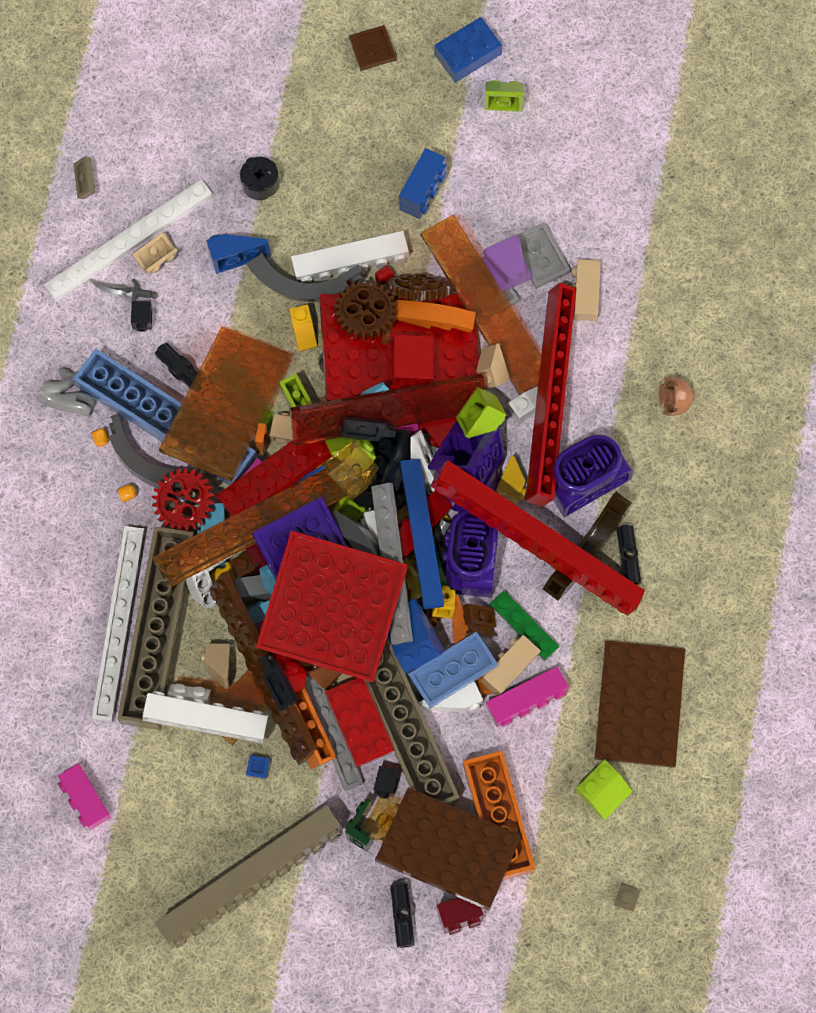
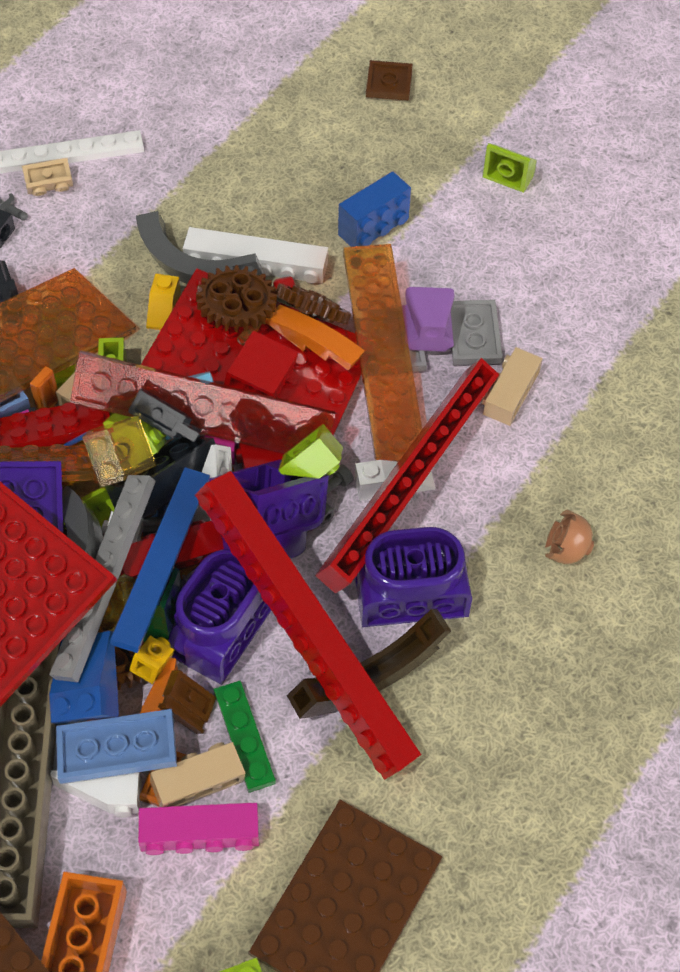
camera: 20 degrees right, 15 degrees down
dark tan plate [73,156,95,199] -> none
blue slope [206,234,271,274] -> none
black brick [240,157,279,201] -> none
blue brick [434,17,502,83] -> none
tan slope [476,343,510,389] -> none
yellow slope [496,456,526,504] -> none
black piece [616,525,641,585] -> none

